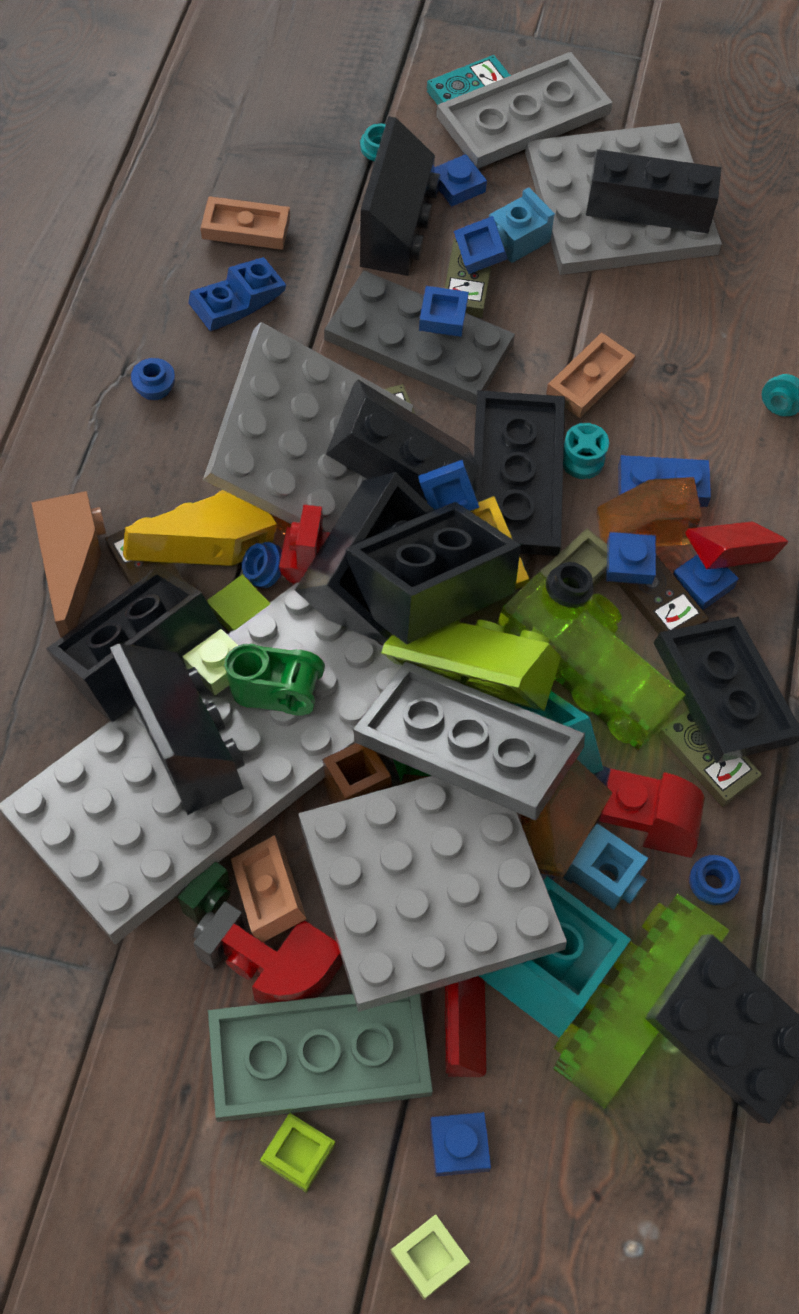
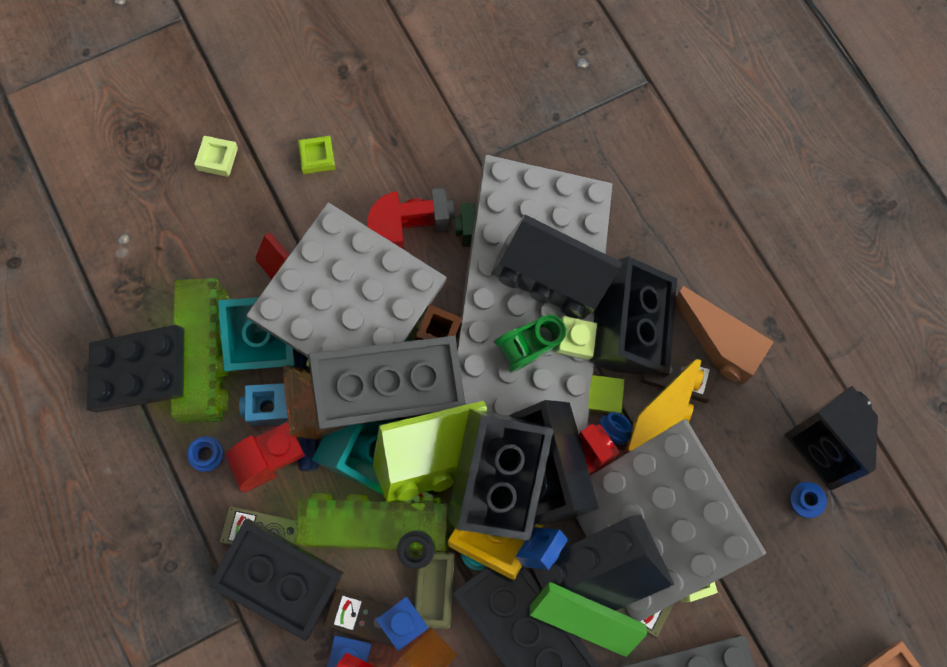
camera: 140 degrees right, 10 degrees up
blue slope [188,257,286,331] -> none
sand green plate [208,994,433,1122] -> none
nougat plate [231,835,307,942] -> none
blue plate [430,1112,491,1177] -> none
clear neon green plate [577,594,622,637] -> none
none -> bright green tile [530,582,647,657]
none -> black slope [784,386,878,491]

